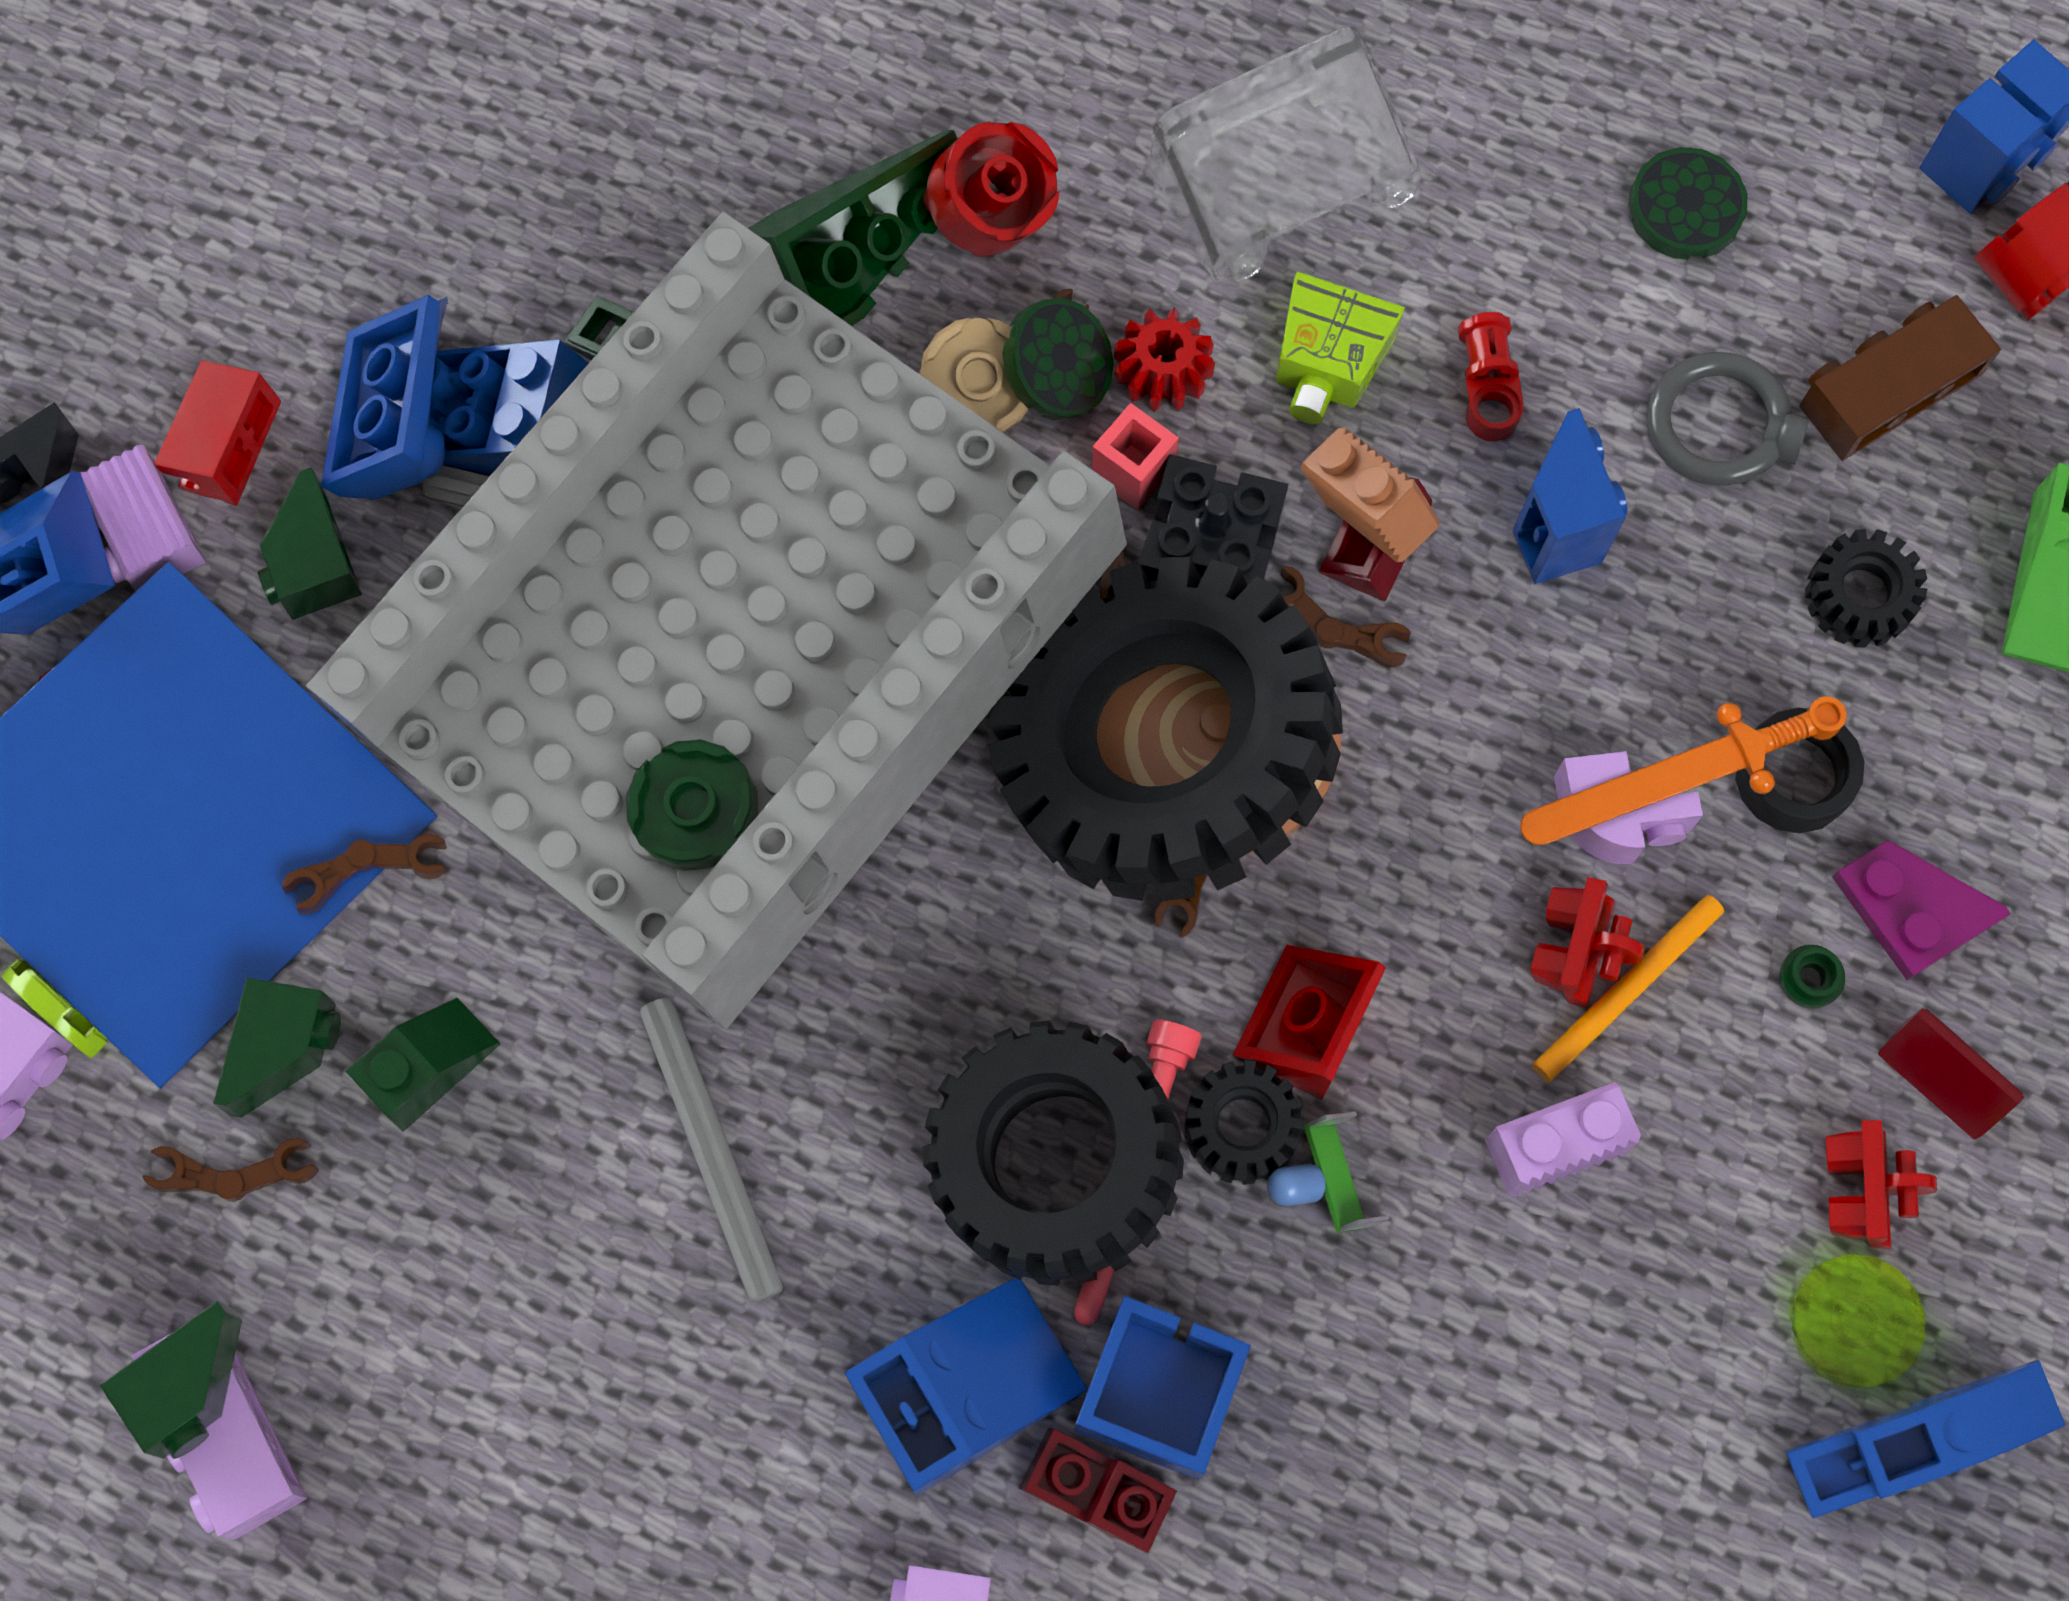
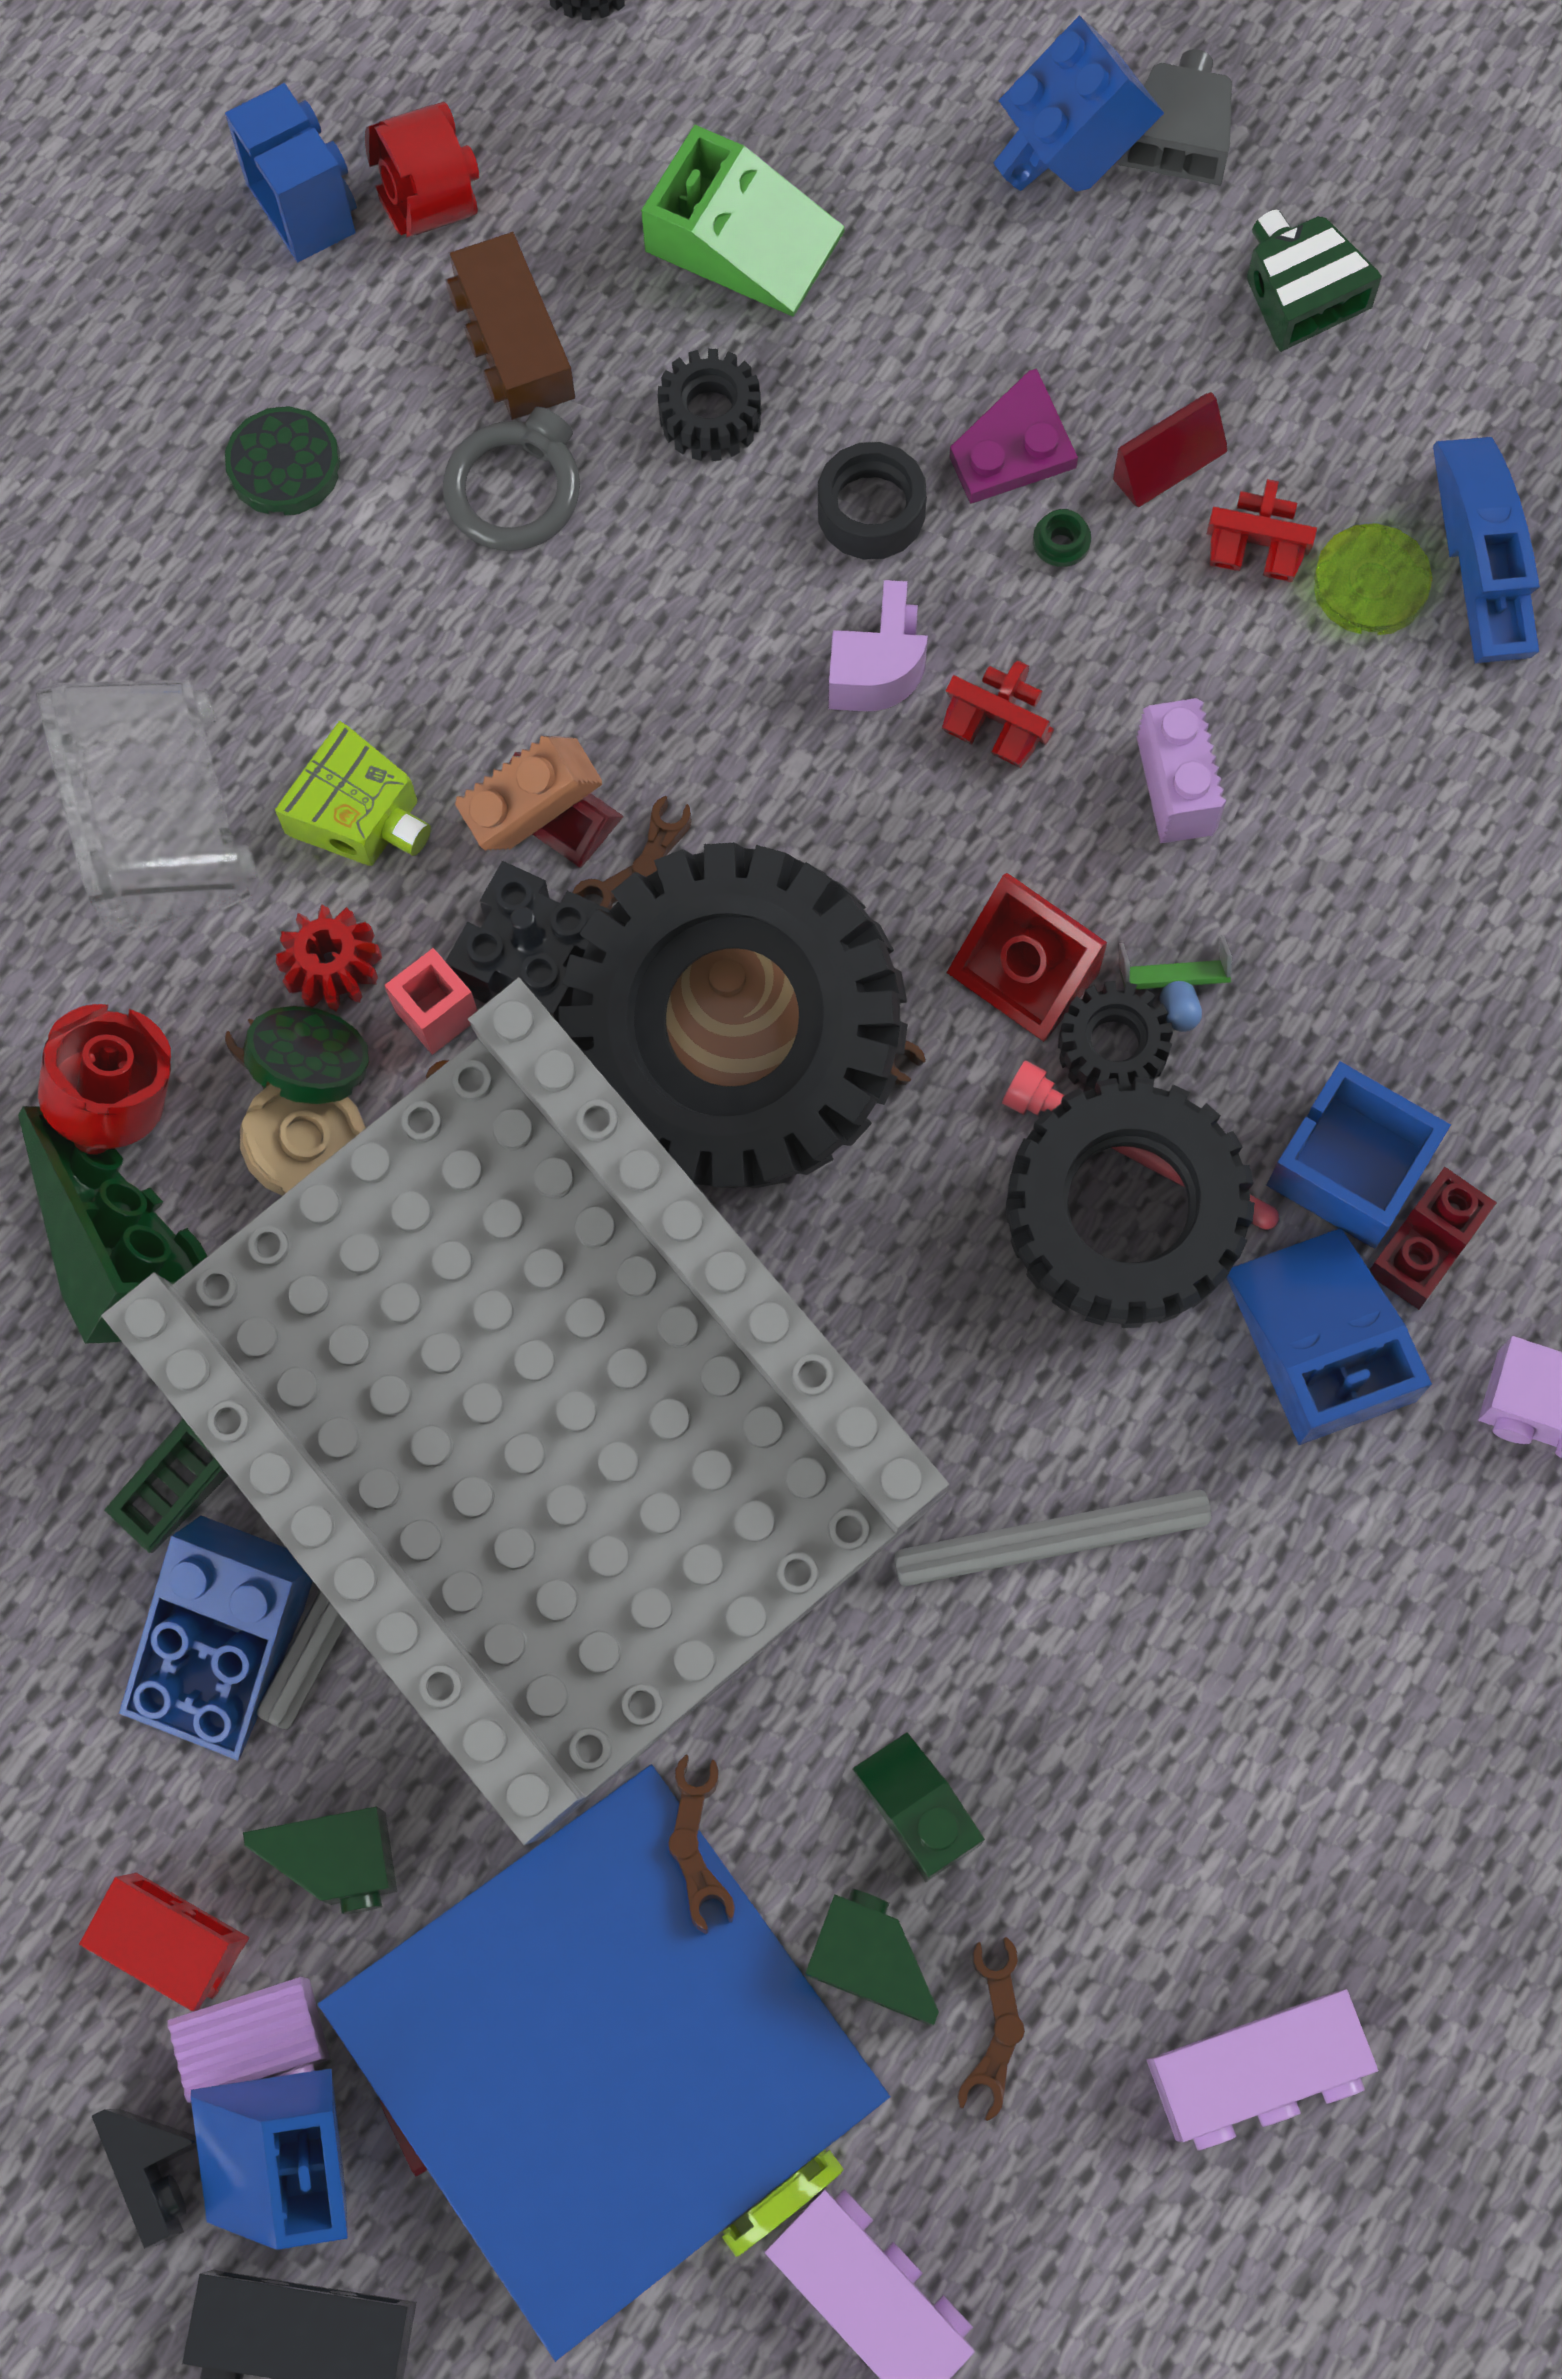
camera: 75 degrees left, 0 degrees up
dark green slope [99,1301,242,1459] -> none
blue slope [321,295,448,500] -> none
dark green tile [626,739,758,871] -> none
red connector [1458,312,1523,442] -> none
blue slope [1512,408,1628,585] -> none
orange sword [1520,696,1847,845] -> none
light orange bar [1532,895,1725,1083] -> none

